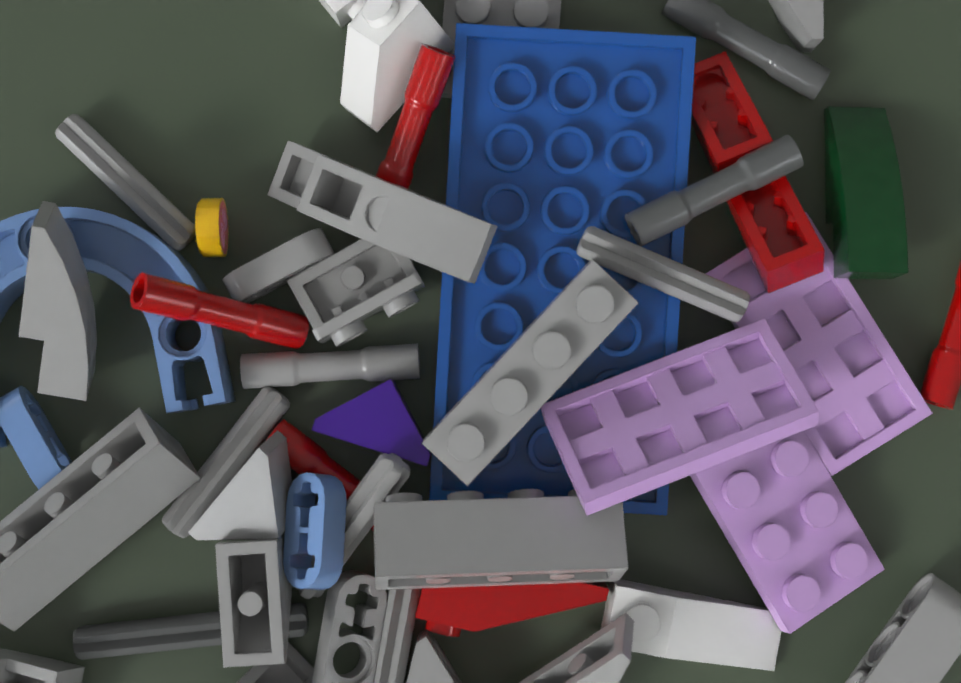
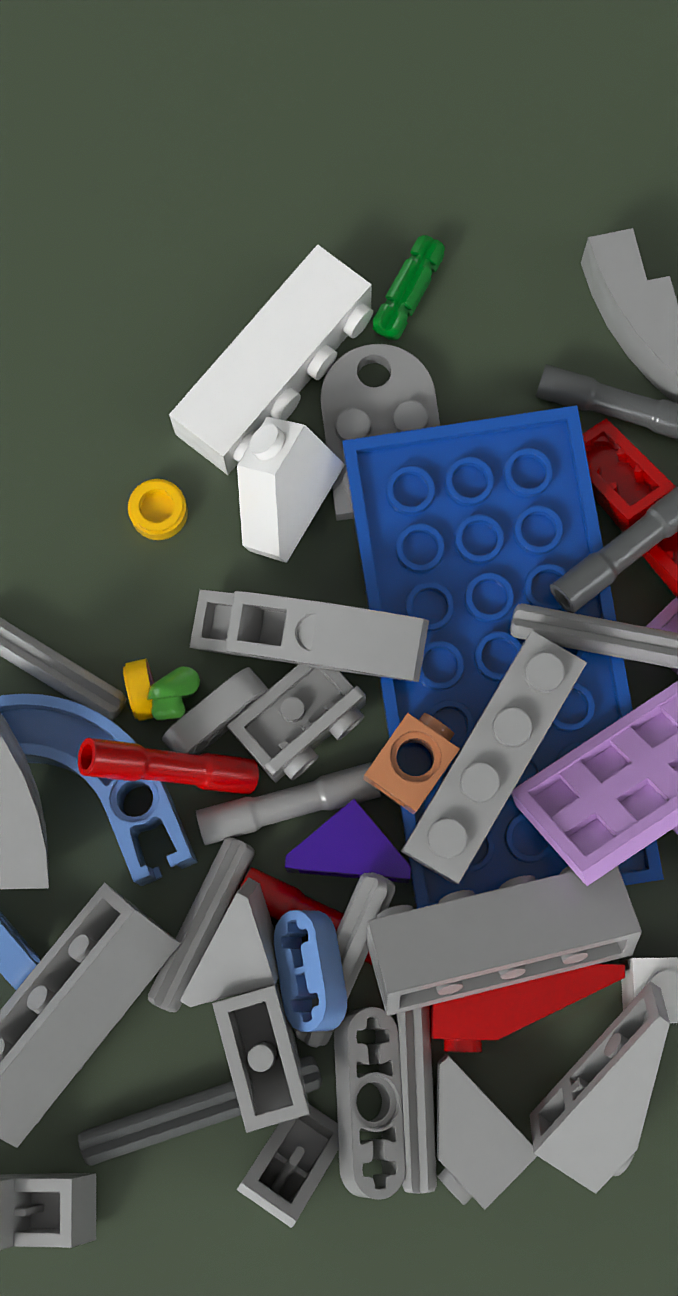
camera: 10 degrees left, 10 degrees down
red piece [376,44,456,189] -> none
none -> yellow tile [128,479,188,540]
none -> bright green arm [147,666,200,721]
none -> nougat brick [363,713,460,815]

